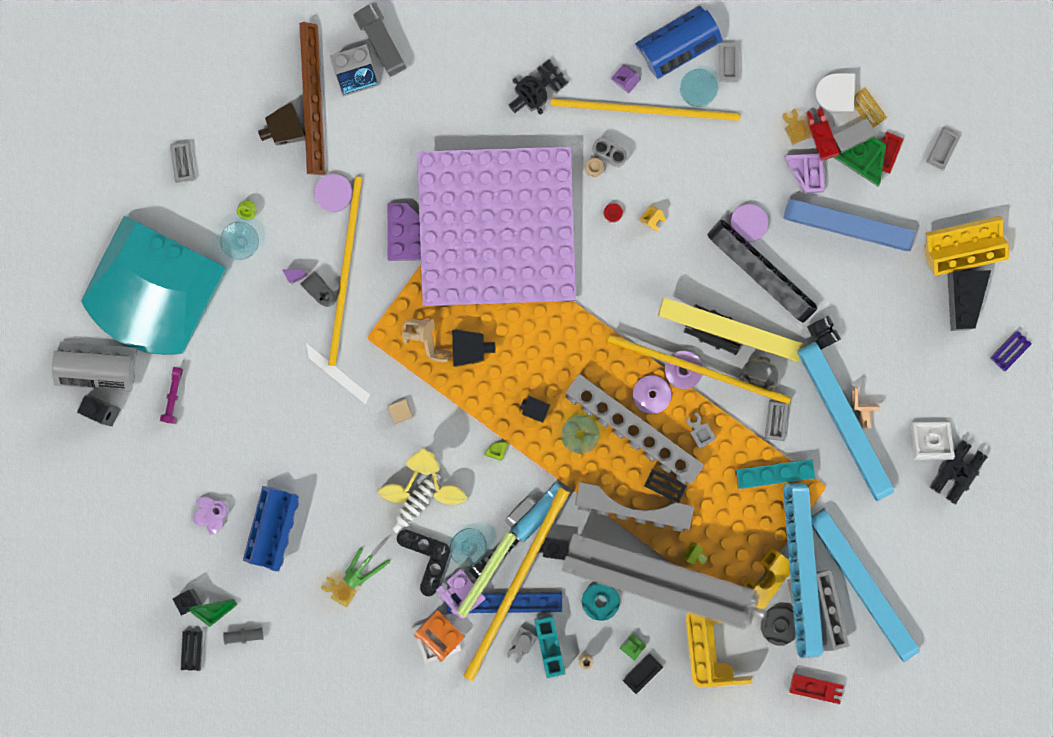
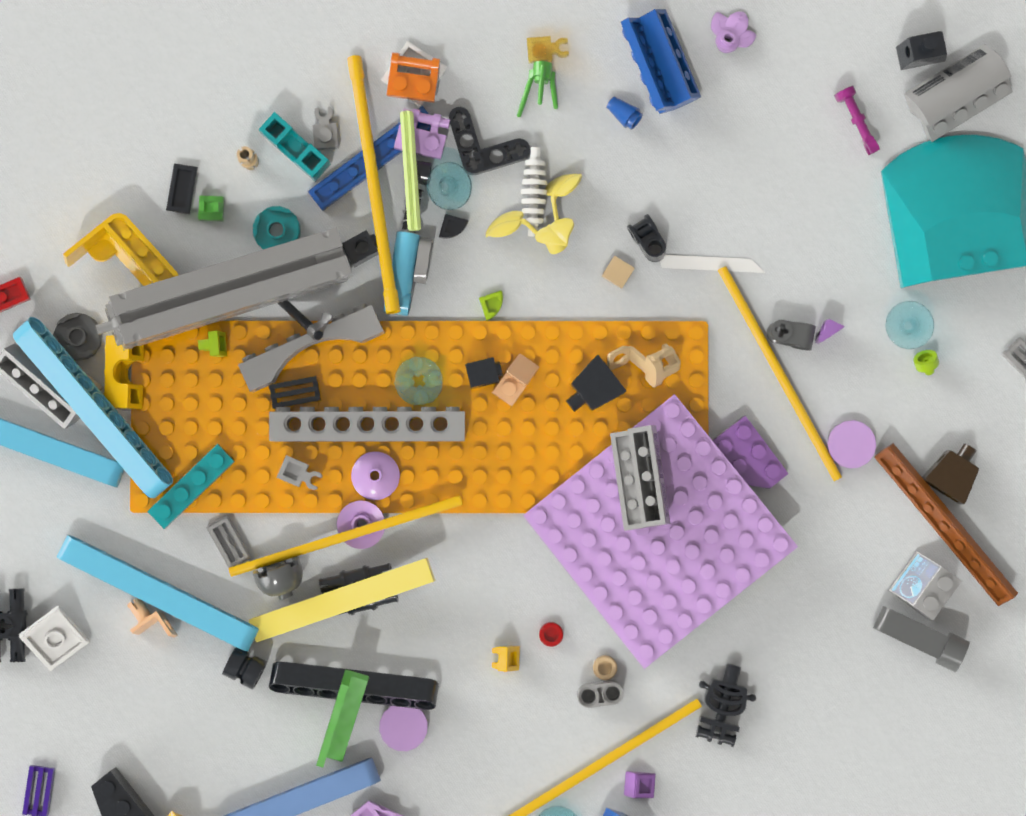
camera: 150 degrees right, 0 degrees up
none -> piece [277,300,333,340]
none -> bright green fence [316,669,369,768]
none -> black tile [439,214,469,239]
none -> light nougat slope [492,354,539,406]
none -> blue cone [606,96,643,130]
none -> light grey brick [610,425,671,531]
none -> black piece [627,214,666,262]

